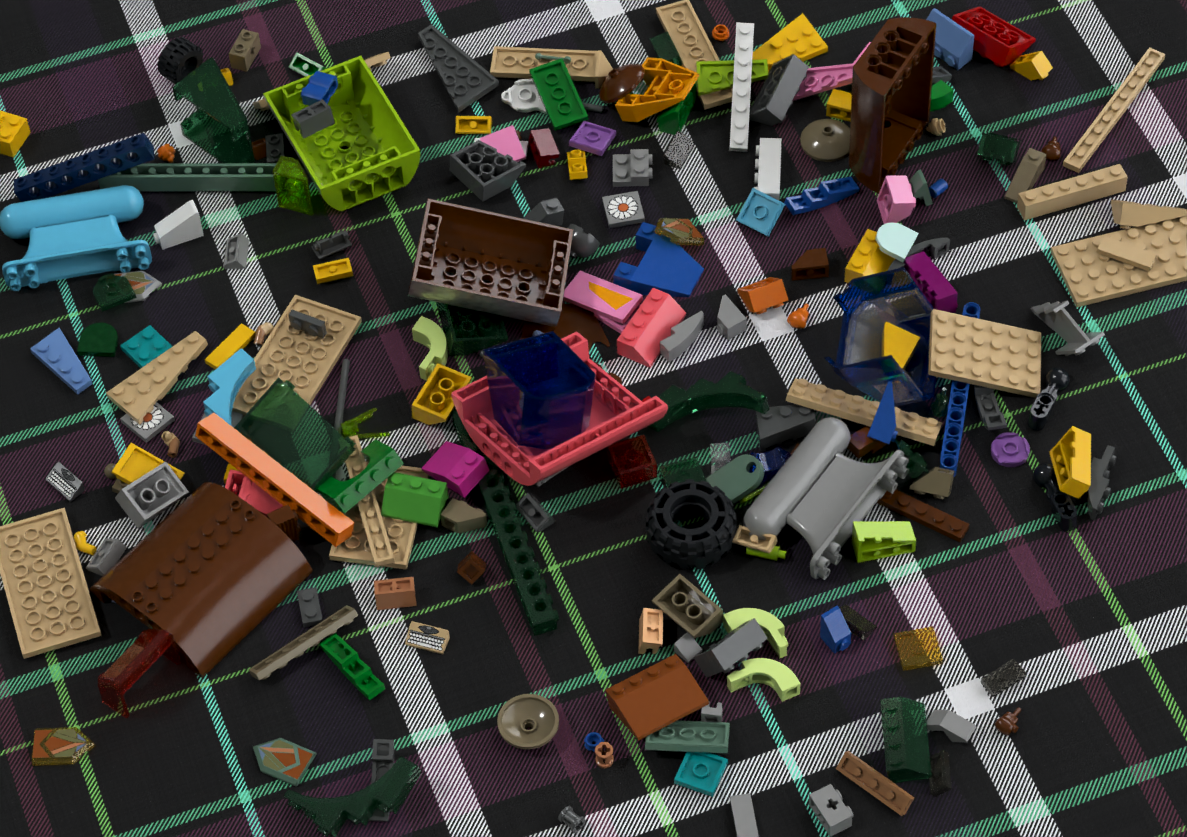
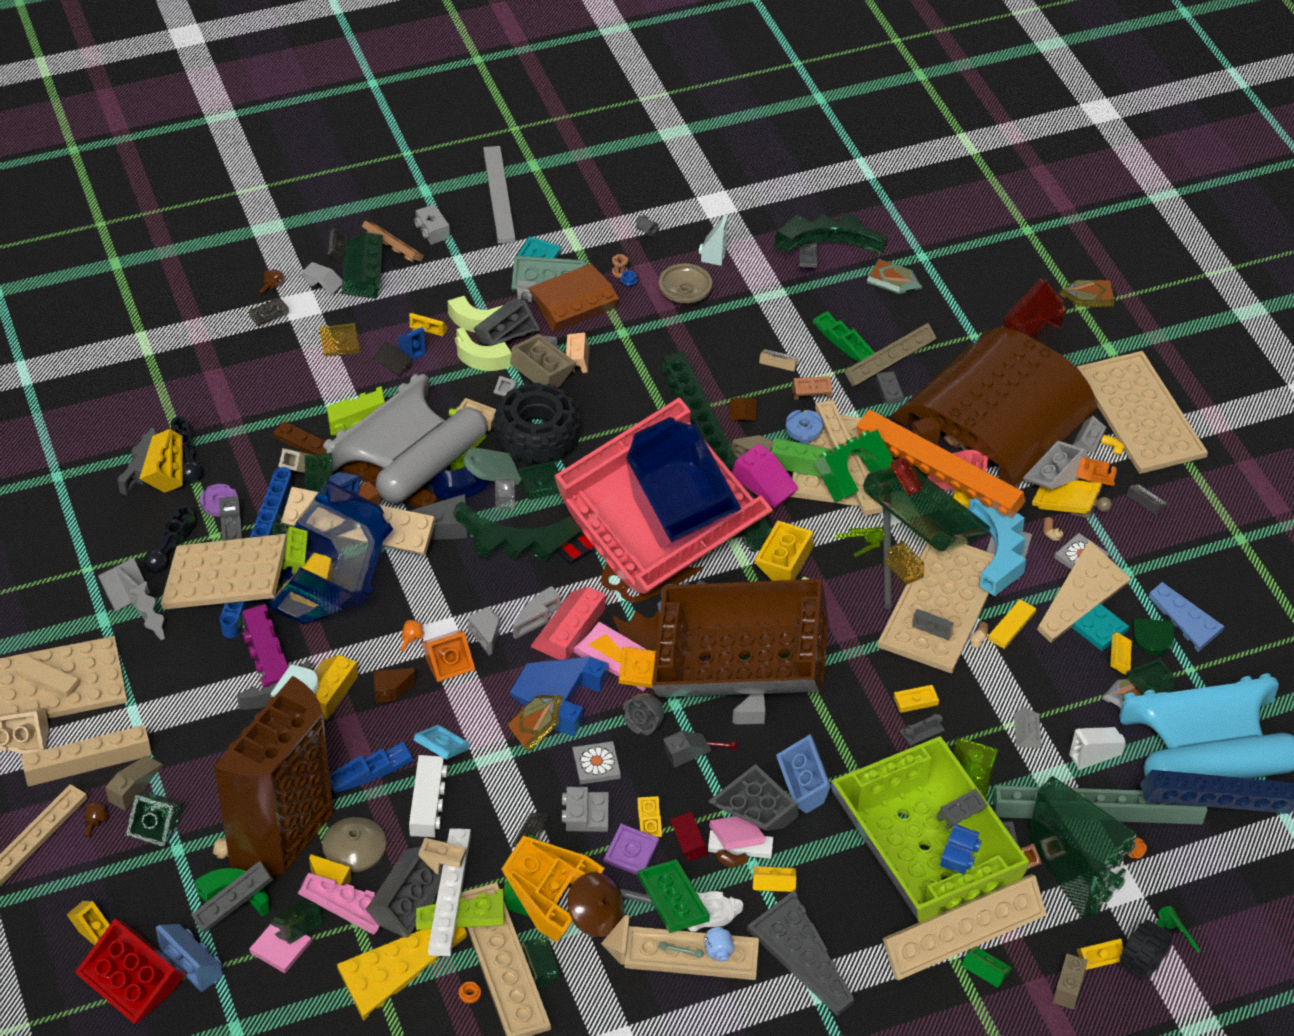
camera: 175 degrees right, 5 degrees down
none -> lime hinge [282,526,308,574]
none -> yellow slope [409,313,448,336]
none -> tan slope [419,838,466,874]
none -> light grey slope [494,376,519,396]
none -> light orange tile [618,647,656,688]
none -> light aqua slope [699,215,728,266]
none -> light blue head [703,927,735,962]
none -> medium blue slope [776,735,831,814]
none -> medium blue plate [785,410,823,444]
none -> clear yellow hinge [884,541,924,585]
none -> clear red tile [890,456,923,496]
none -> orange hinge [1076,457,1117,486]
none -> yellow tile [1111,632,1132,675]
none -> green plant [1156,906,1201,955]

